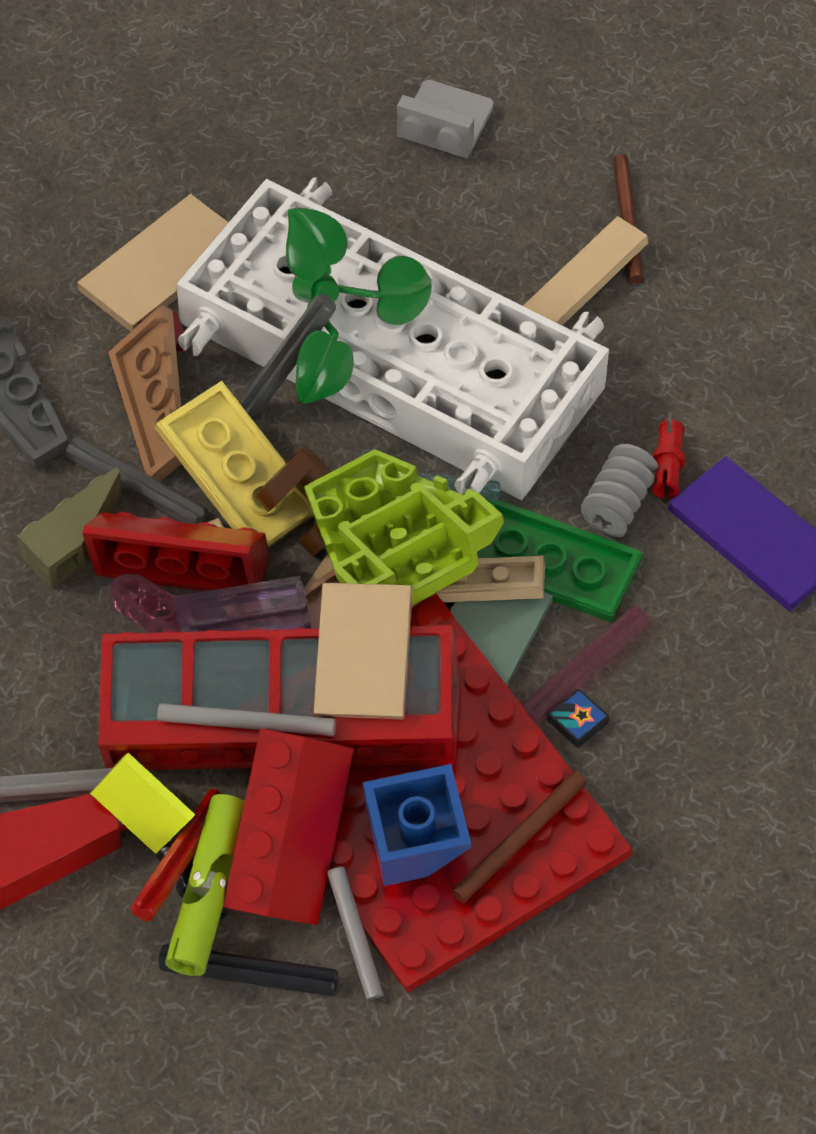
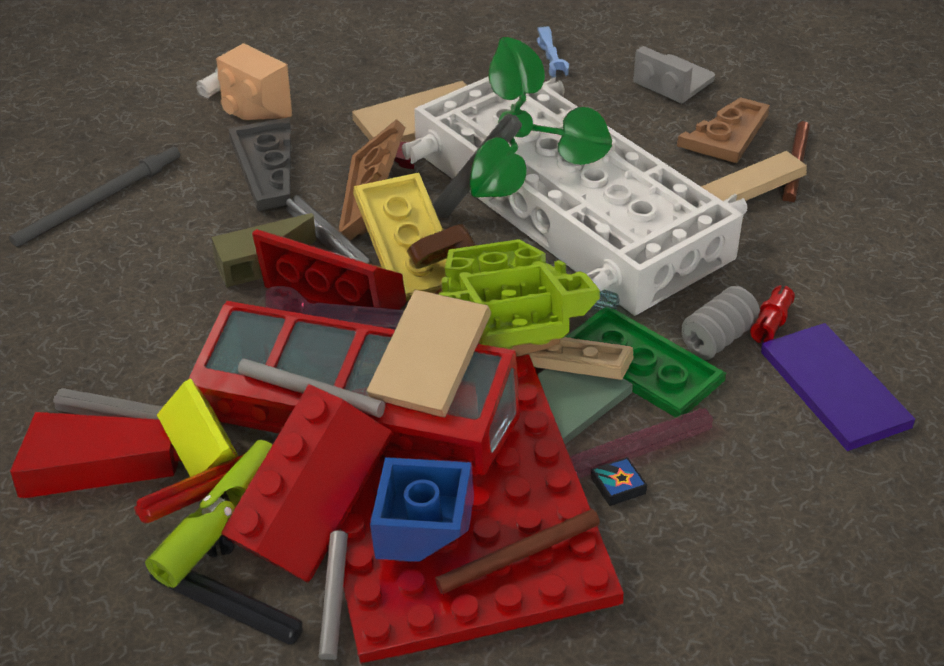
camera: 20 degrees right, 15 degrees down
none -> light blue piece [537,26,569,77]
none -> medium nougat wing [677,97,770,163]

